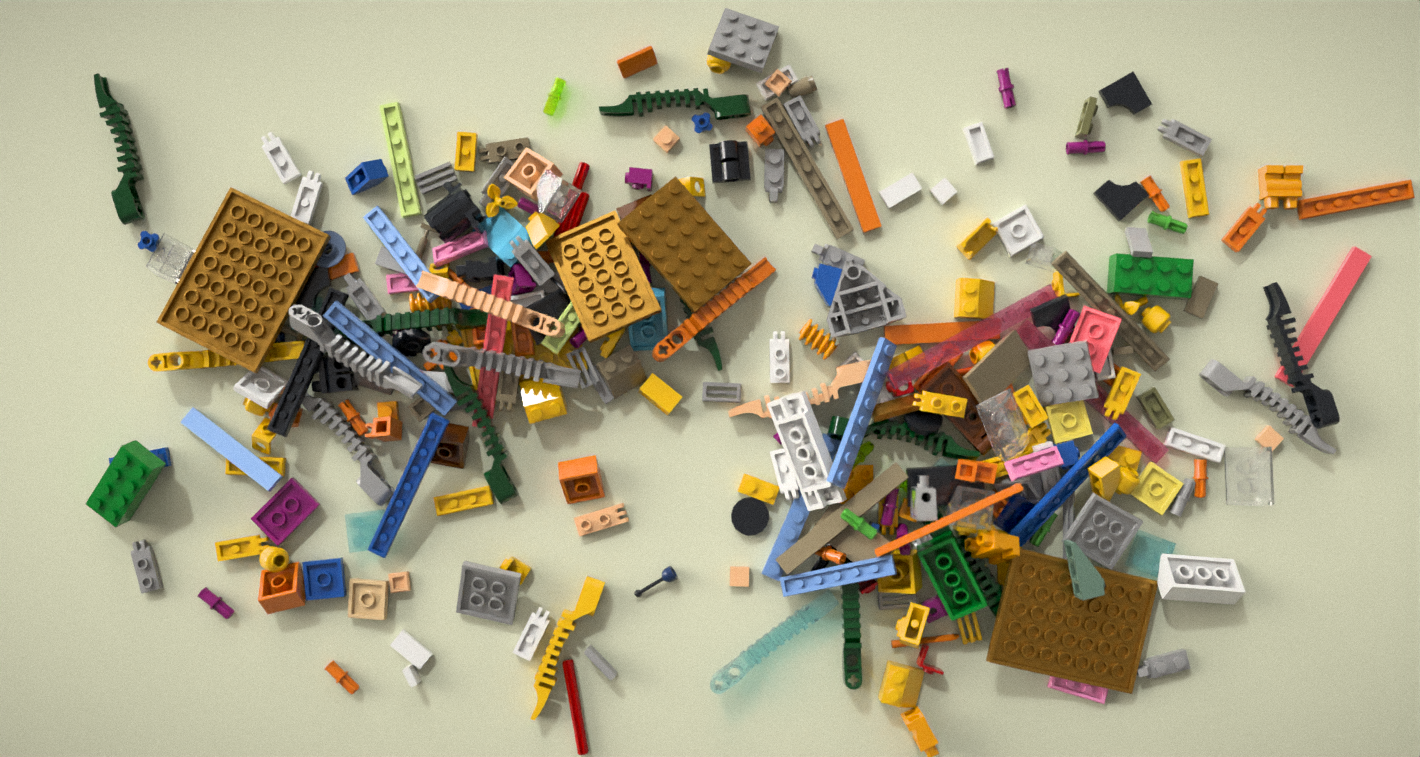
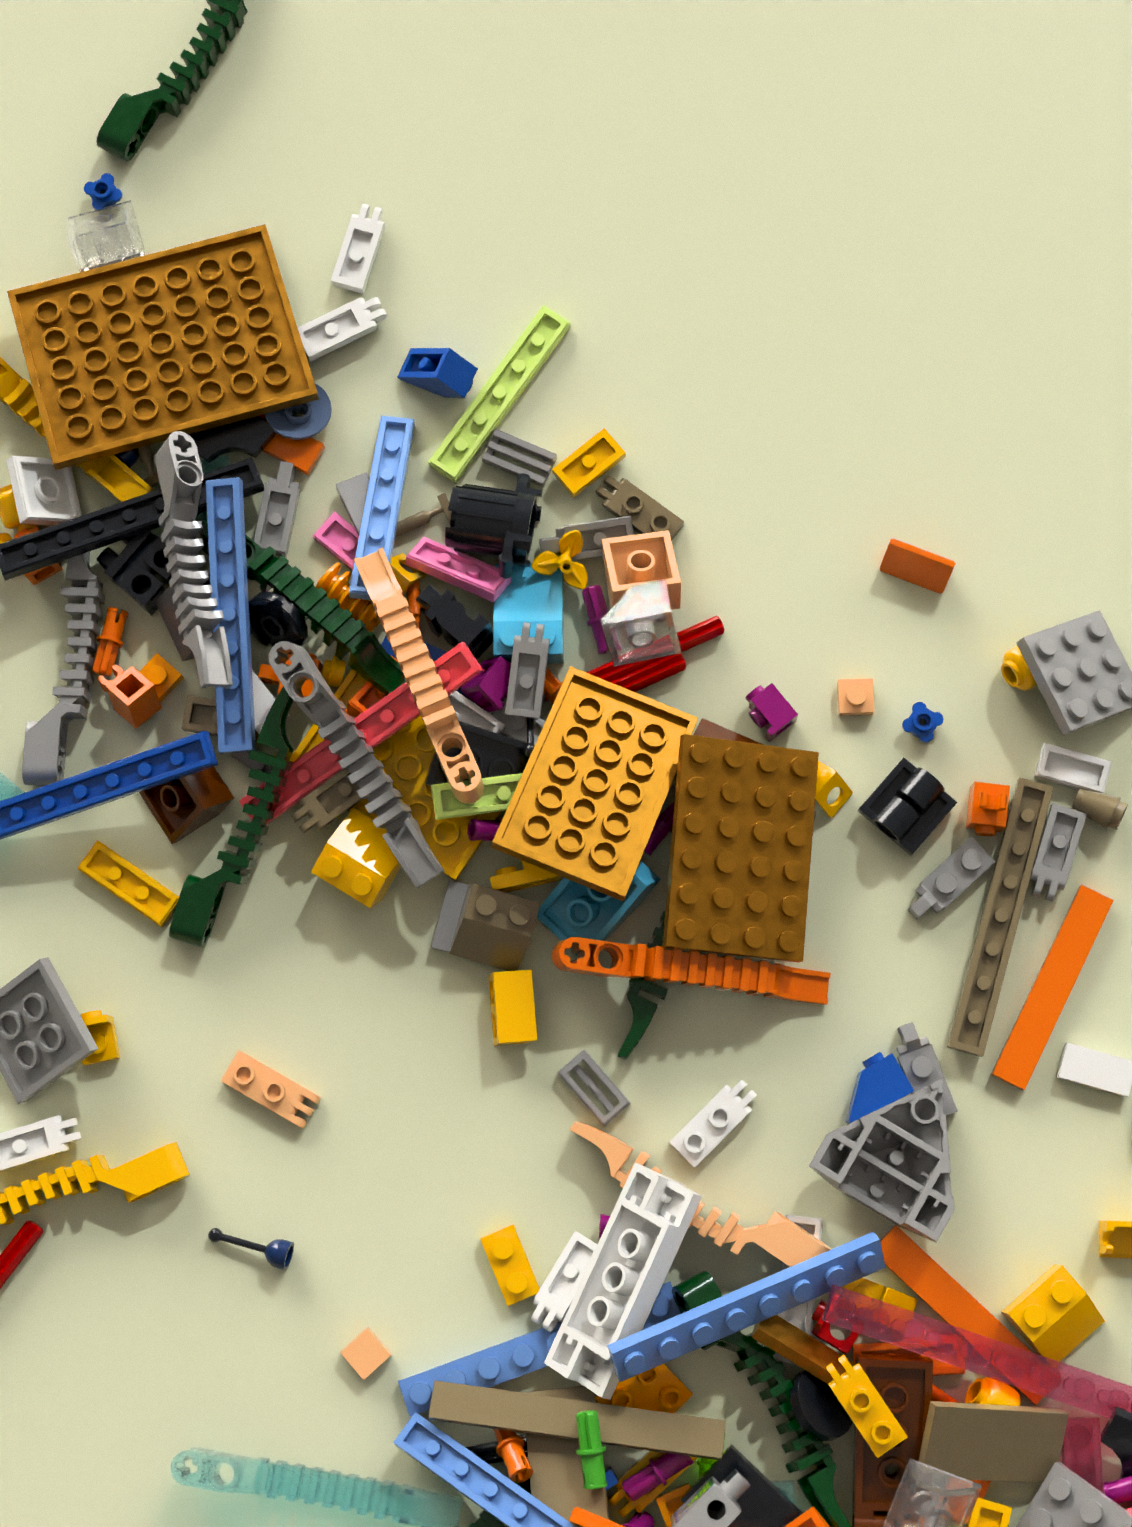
camera: 55 degrees right, 10 degrees down
orange slope [511,322,535,357] -> none
yellow slope [526,209,560,249] -> none
clear neon green axle [543,77,566,116] -> none
orange slope [558,455,605,504] -> none
light grey tile [566,346,600,389] -> none
light grey tile [584,645,617,680] -> none
dark green piece [599,88,751,120] -> none
black tile [731,497,769,536] -> none
light nougat tile [765,69,792,97] -> none
light orange piece [798,319,840,360] -> none
clear neon green axle [851,441,874,471] -> none

